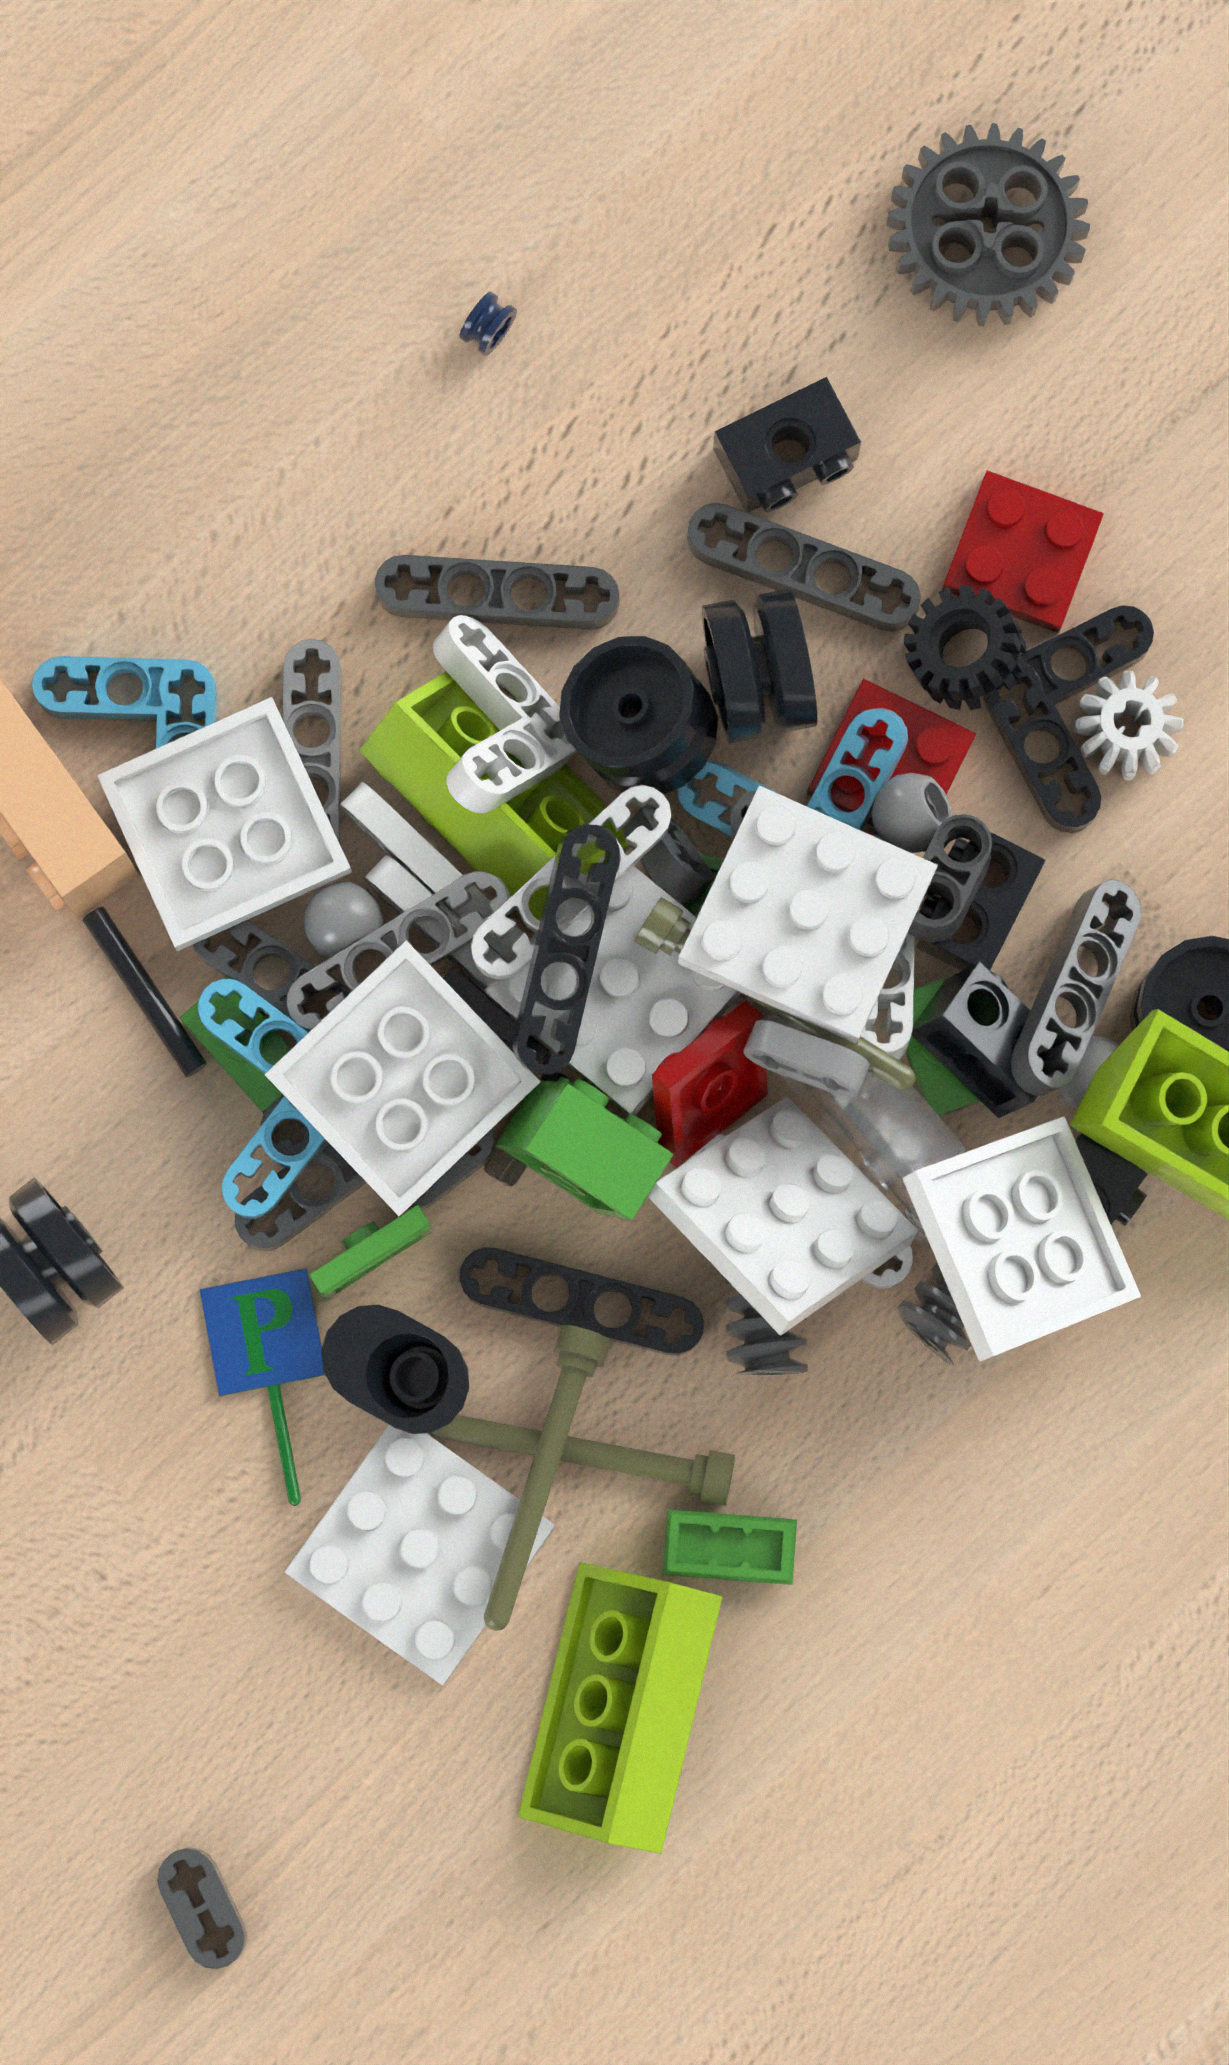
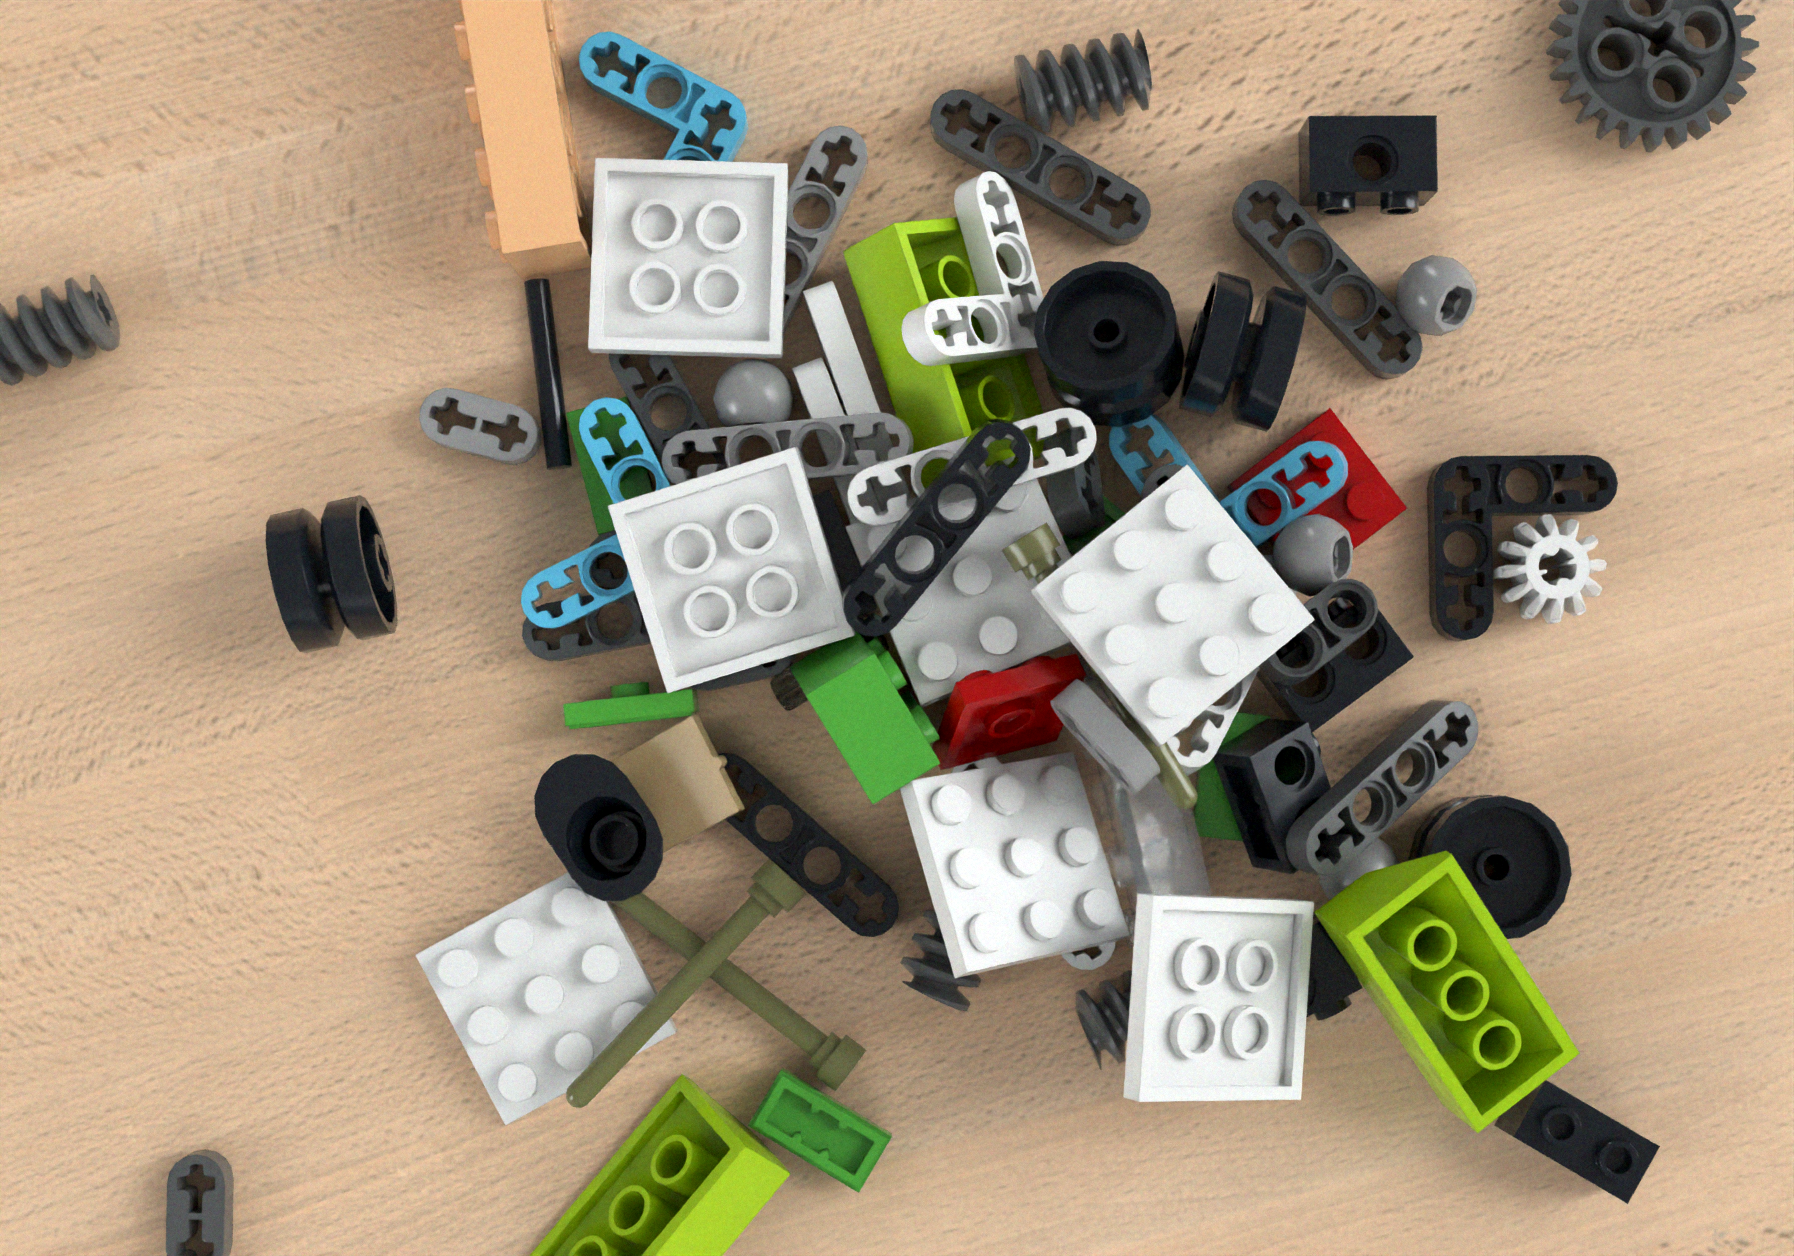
camera: 25 degrees right, 5 degrees up
blue piece [200,1268,325,1506] -> none
black tyre [904,586,1026,710] -> none
red plate [942,470,1104,633] -> none
none -> light grey beam [419,388,542,465]
none -> tan piece [611,714,745,853]
none -> dark grey piece [1014,29,1152,133]
none -> light grey piece [1395,255,1477,336]

